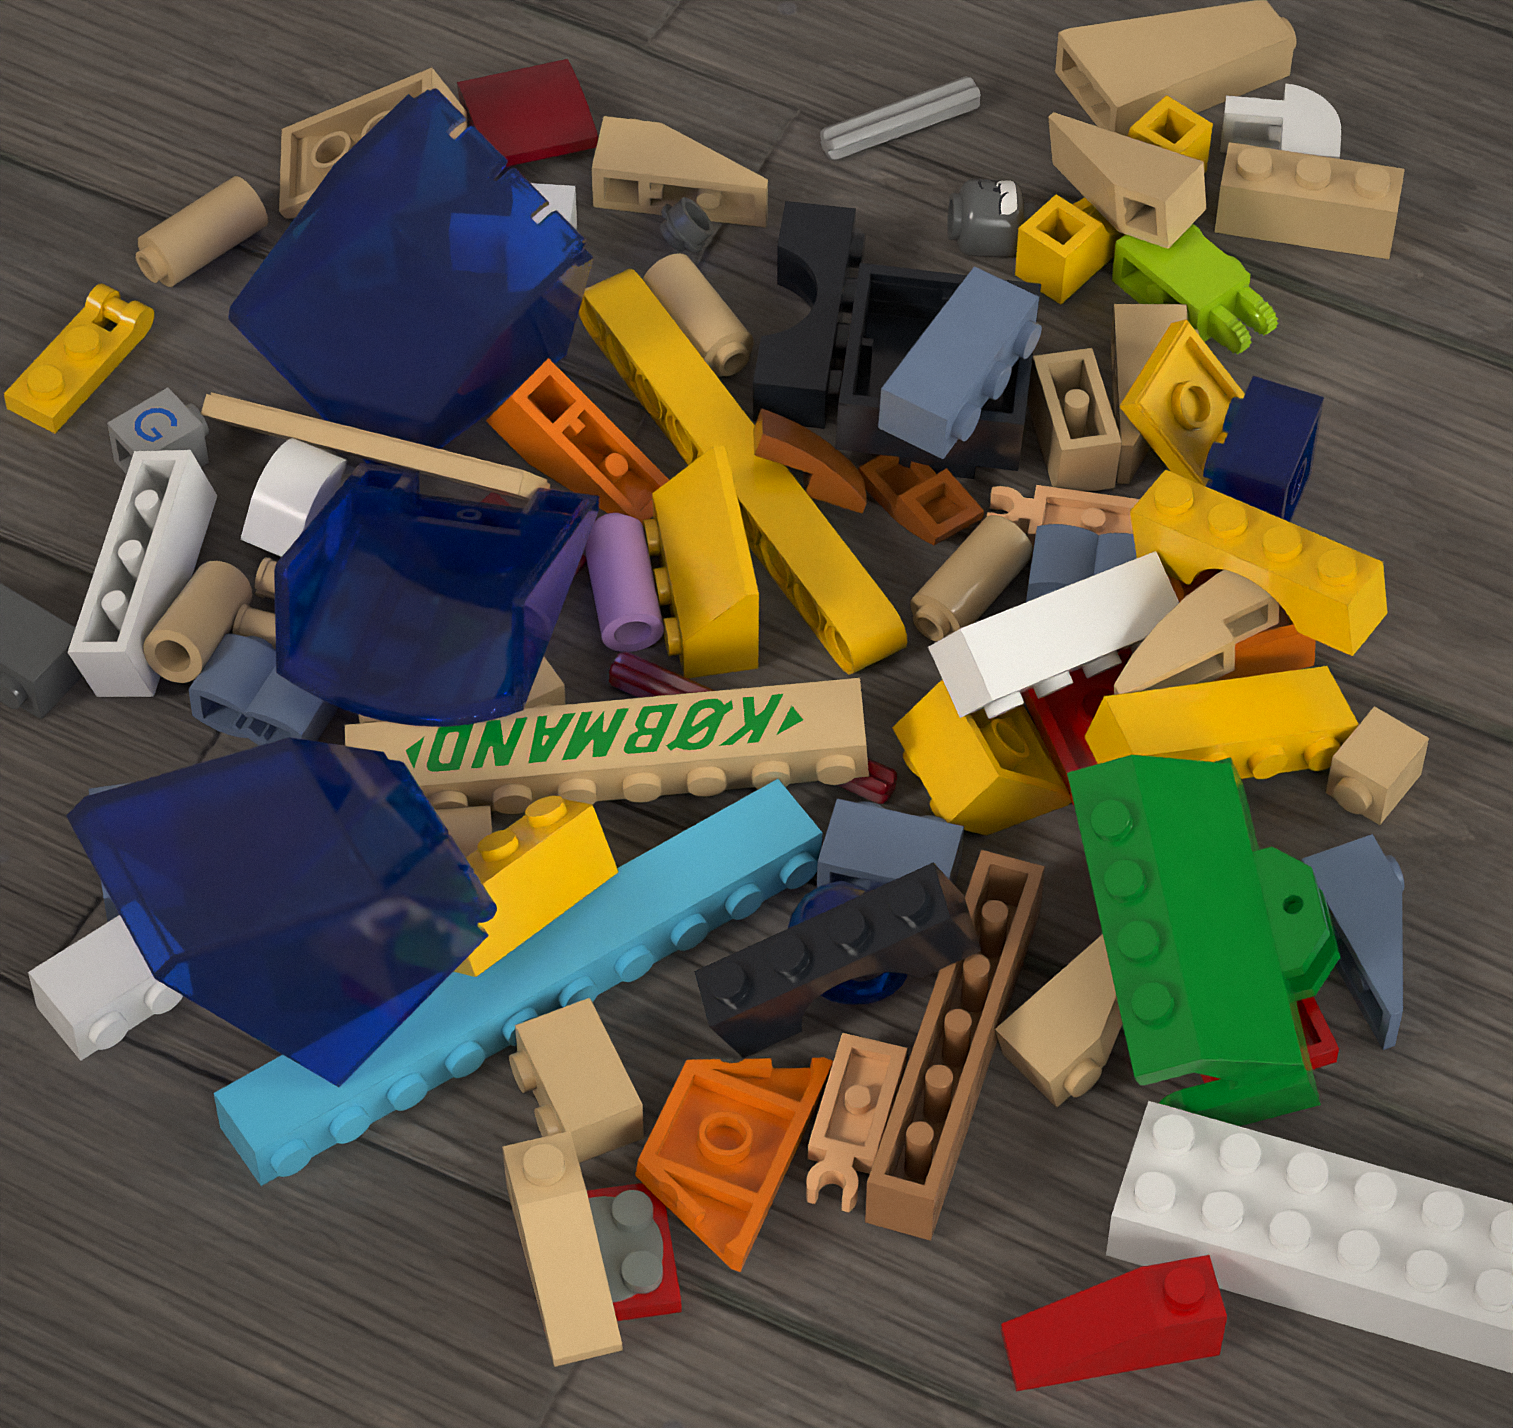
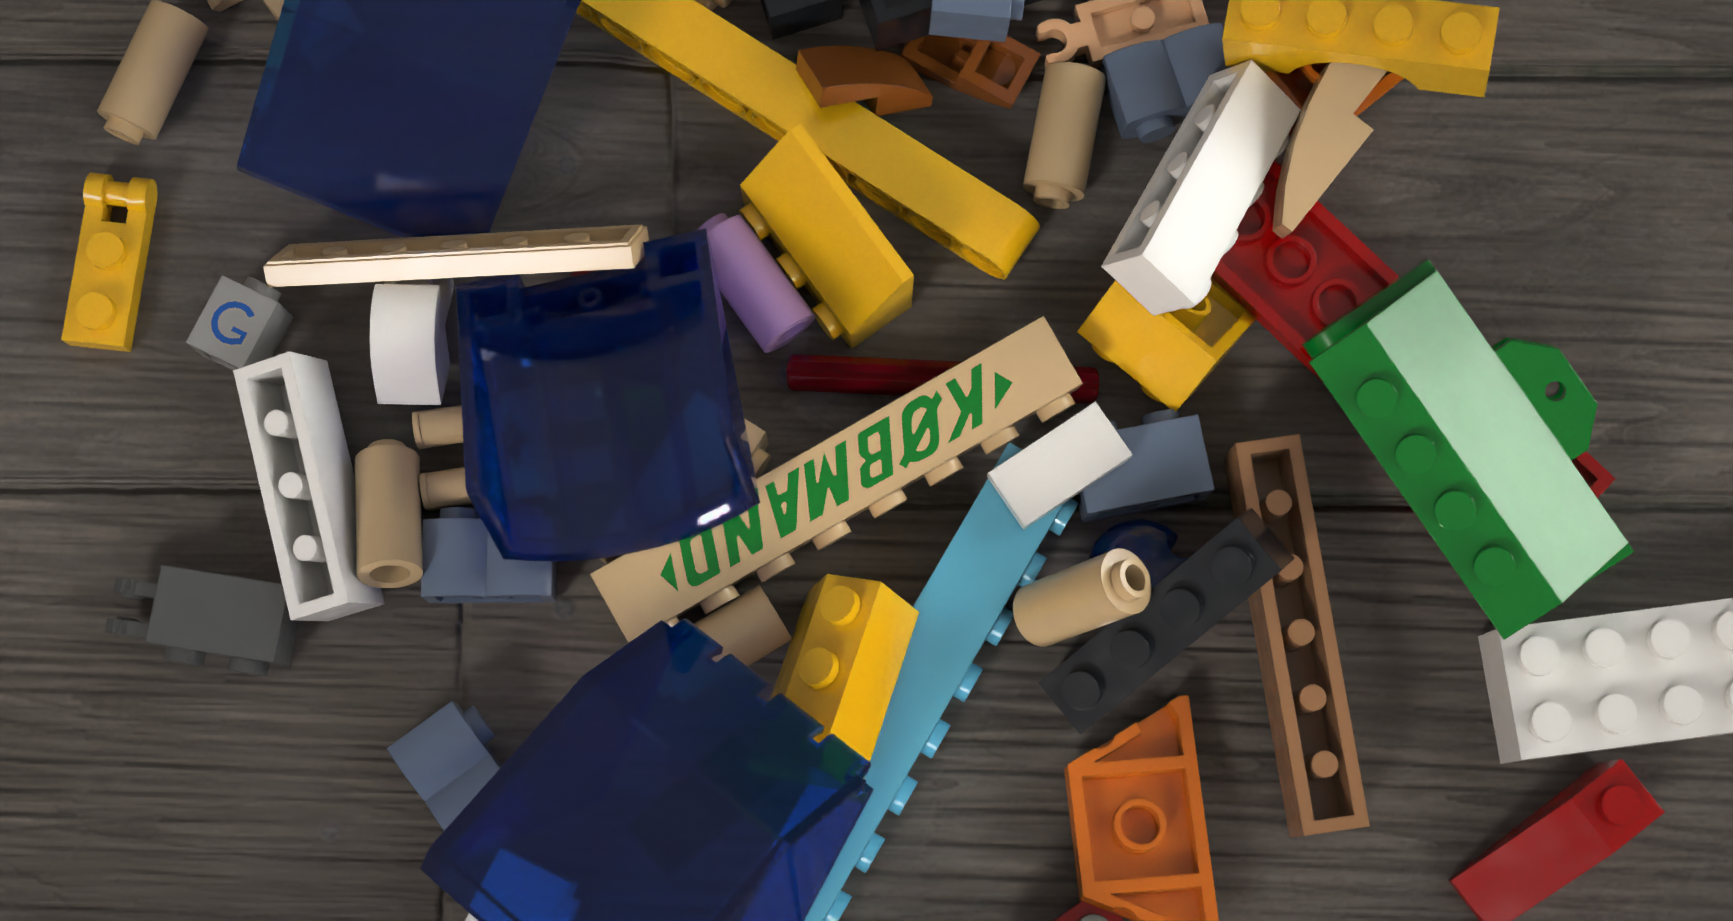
camera: 25 degrees left, 25 degrees up
orange slope [486,358,669,525] -> none
tan brick [509,998,644,1163] -> none
light nougat plate [806,1033,907,1212] -> none
tan slope [995,934,1122,1108] -> none
yellow brick [1085,666,1359,779] -> none
sand blue slope [1301,834,1404,1050] -> none
tan brick [1326,706,1429,825] -> none
none -> white tile [987,401,1133,530]
none -> tan brick [1013,548,1151,647]

